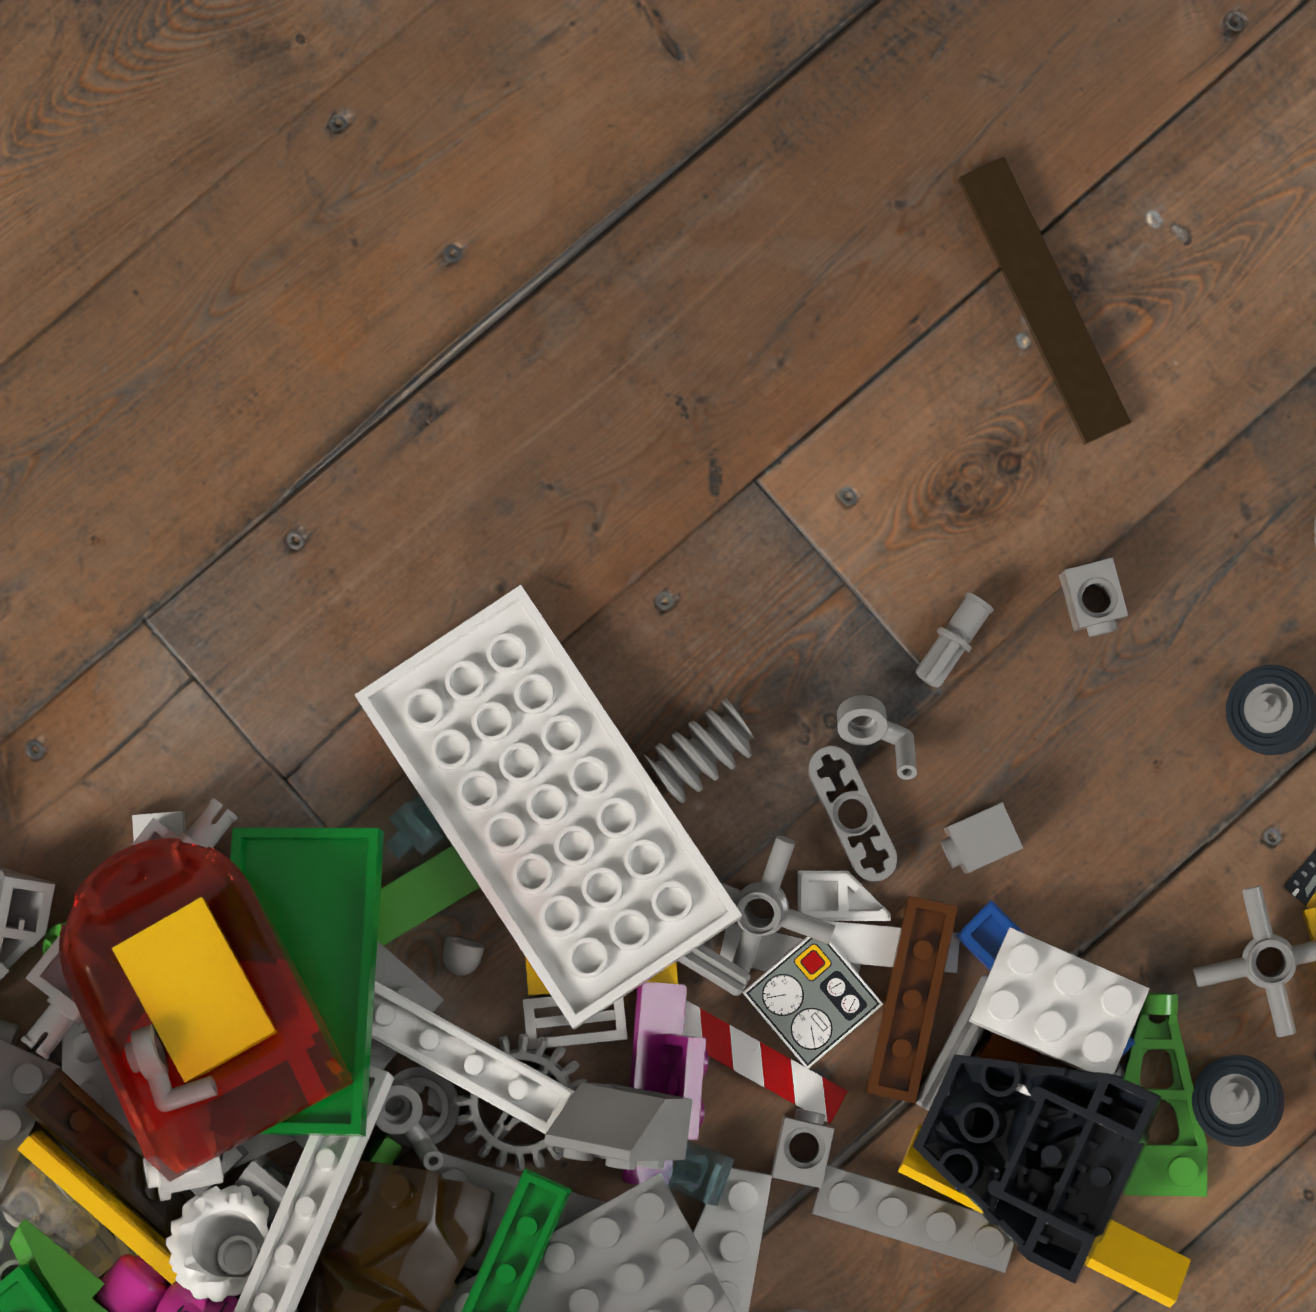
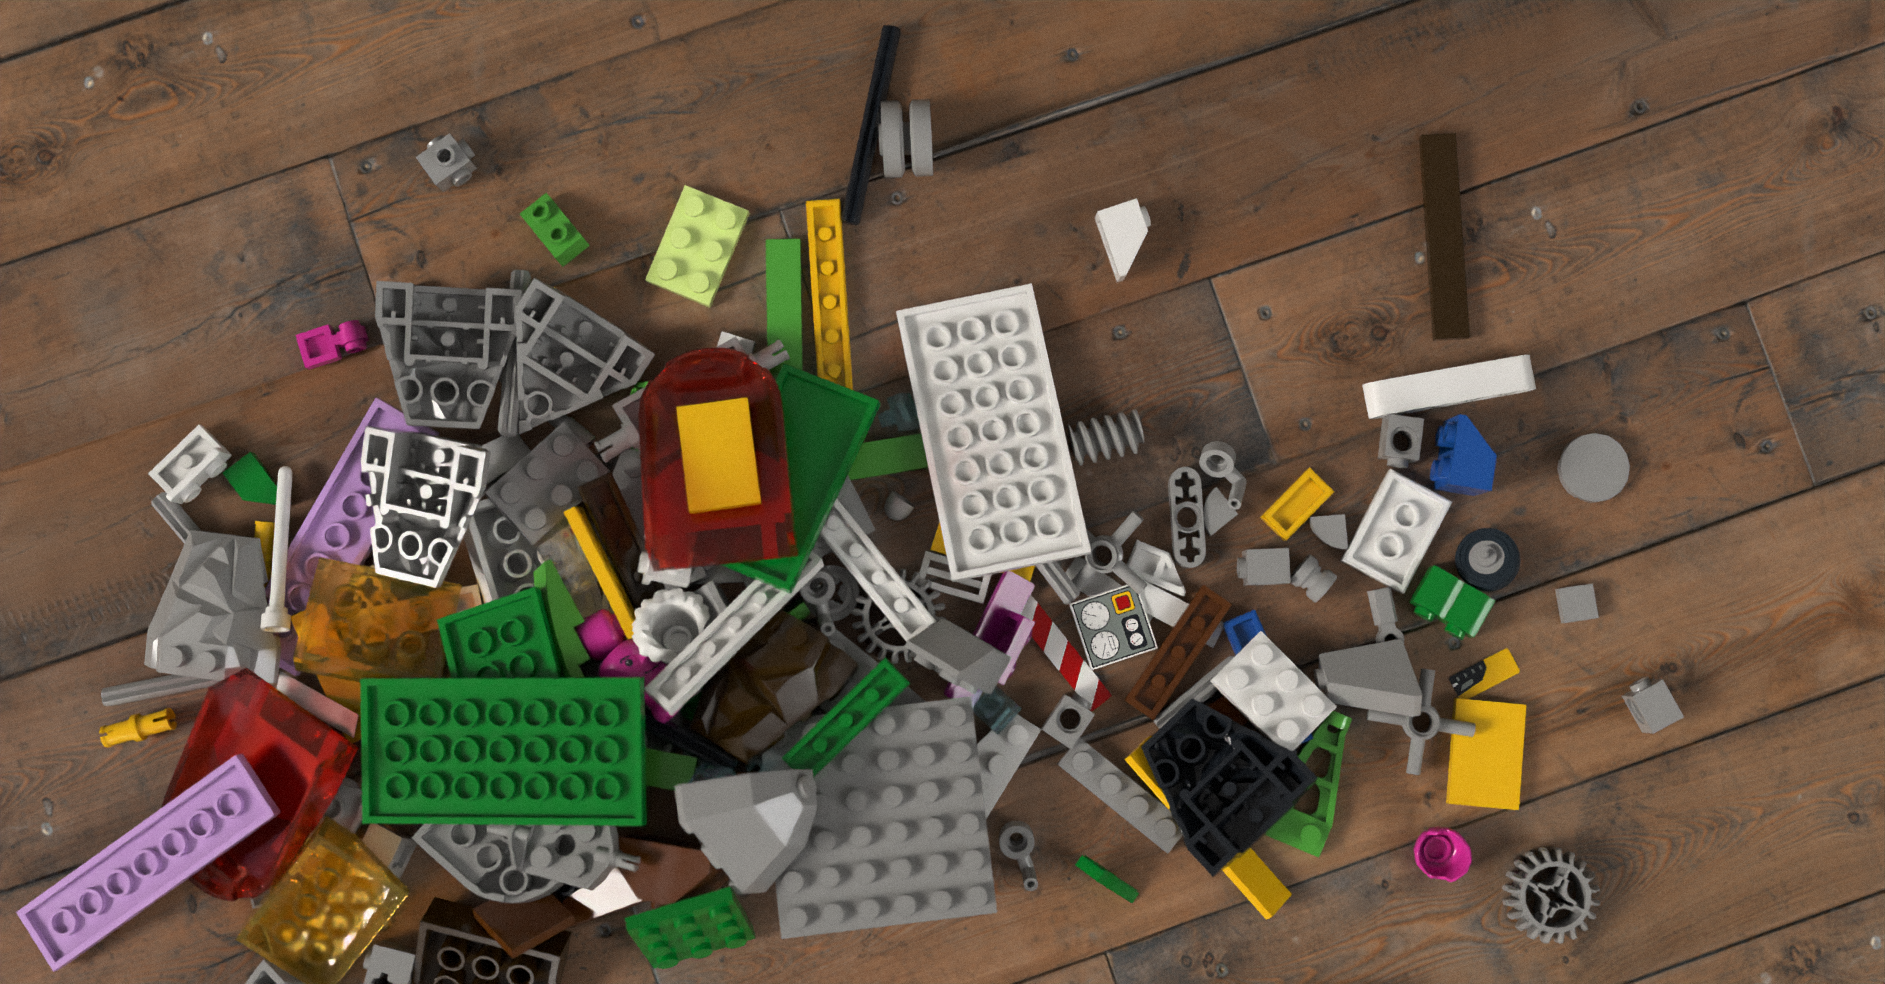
camera: 20 degrees right, 0 degrees up
light grey plate [125,1024,218,1112] -> none
light grey axle [916,592,994,688] -> none
black wheel [1192,1055,1285,1147] -> none
none -> yellowish green plate [645,185,750,308]
none -> bright green tile [766,239,803,393]
none -> yellow tile [806,199,853,390]
none -> black axle [841,25,901,225]
none -> light grey wheel [878,99,933,178]
none -> white slope [1095,198,1151,283]
none -> light grey tile [1203,487,1238,536]
none -> yellow tile [1260,467,1335,541]
none -> light grey wheel [1290,554,1337,603]
none -> light grey tile [1308,514,1348,550]
none -> light grey slope [1313,638,1422,717]
none -> white tile [1340,469,1452,594]
none -> white beam [1362,355,1536,419]
none -> light grey bar [1367,587,1405,643]
none -> green brick [1409,565,1496,640]
none -> blue slope [1430,414,1497,496]

